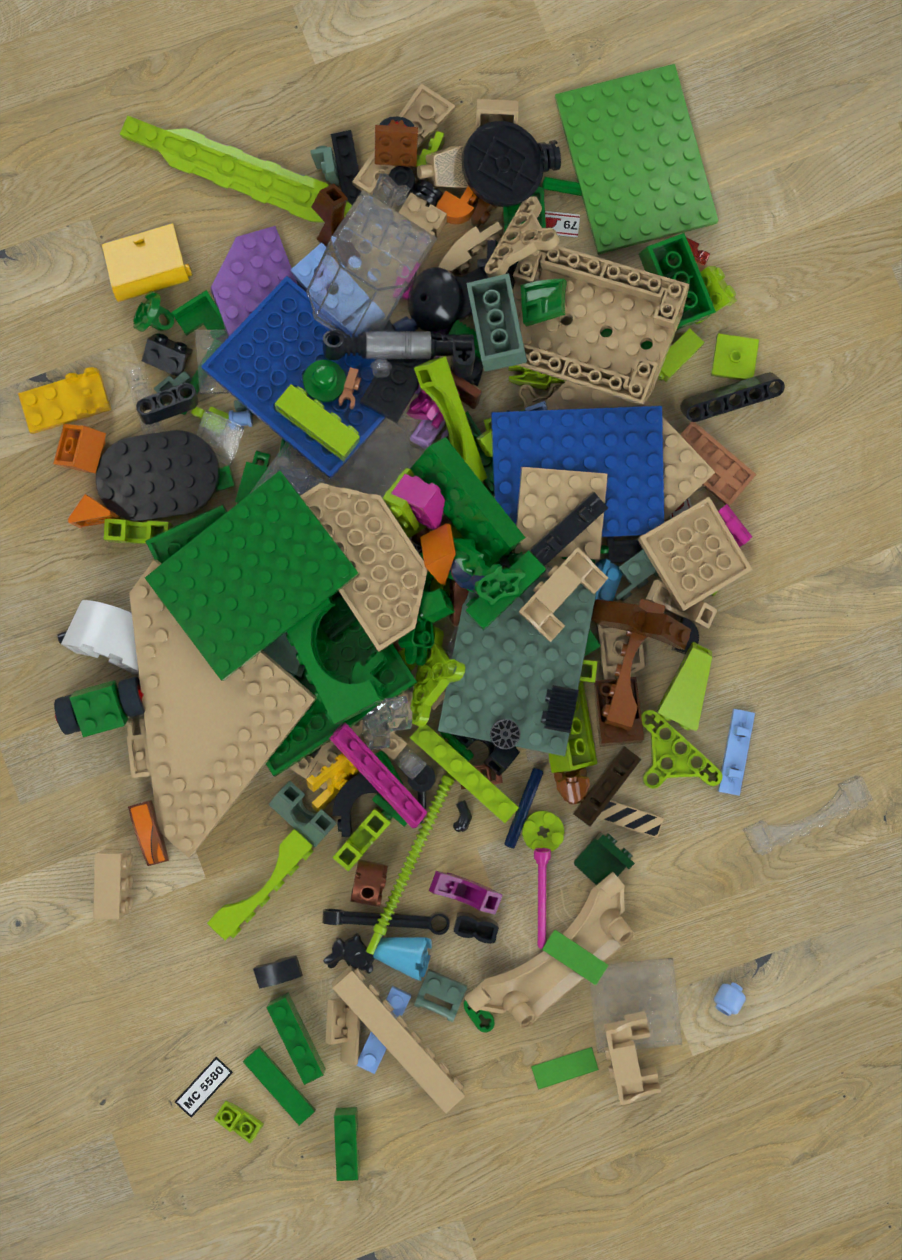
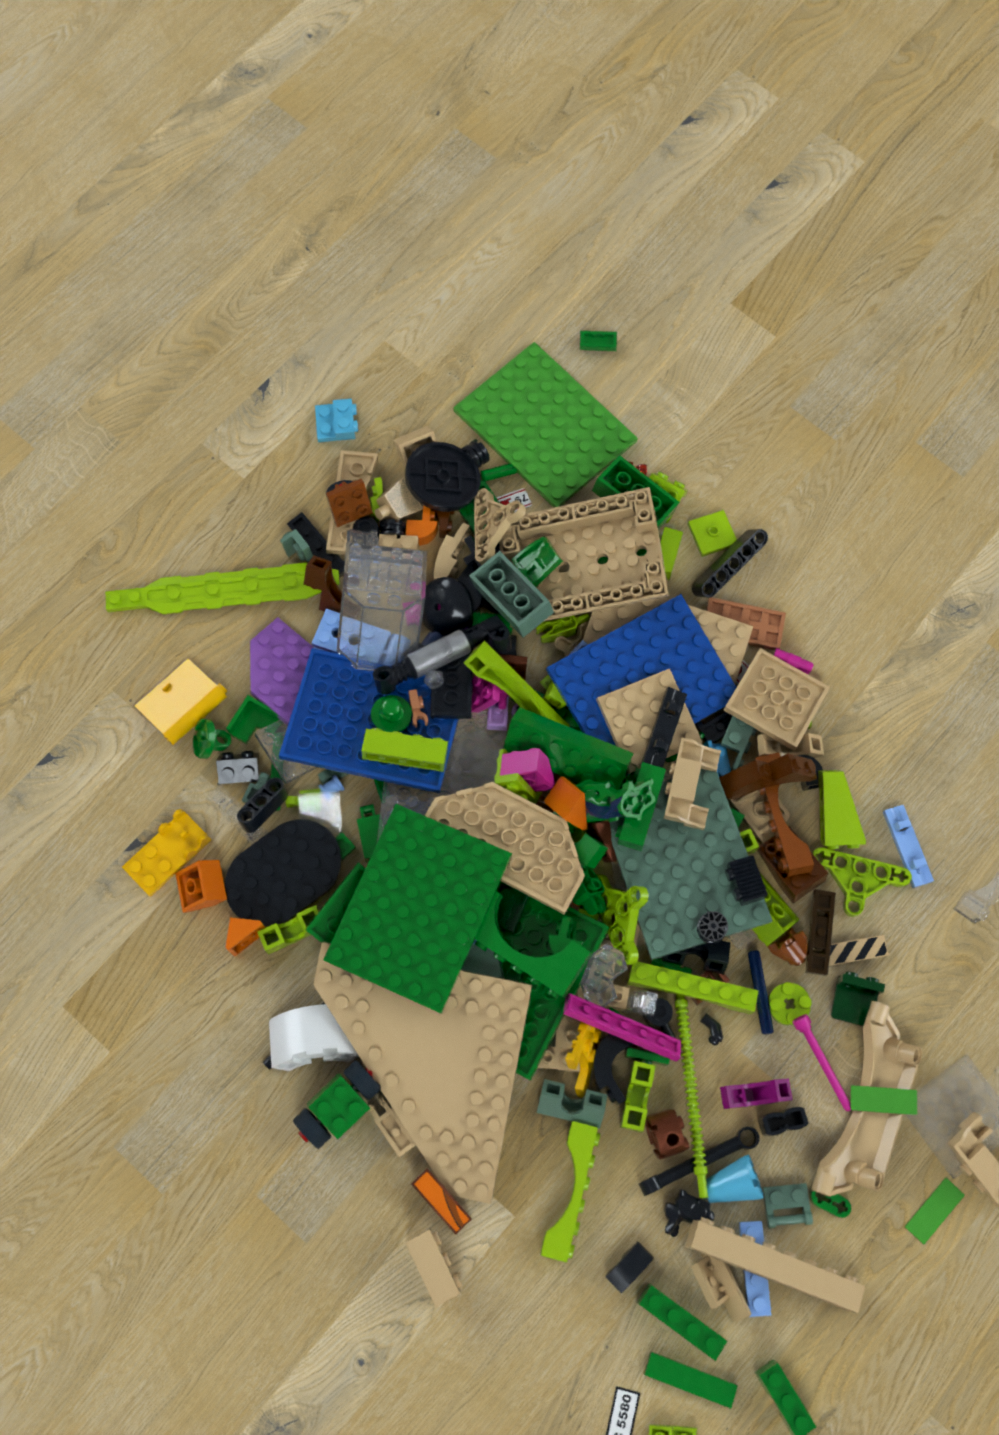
camera: 35 degrees left, 15 degrees down
none -> medium azure plate [315,398,358,442]
none -> green plate [580,331,617,351]

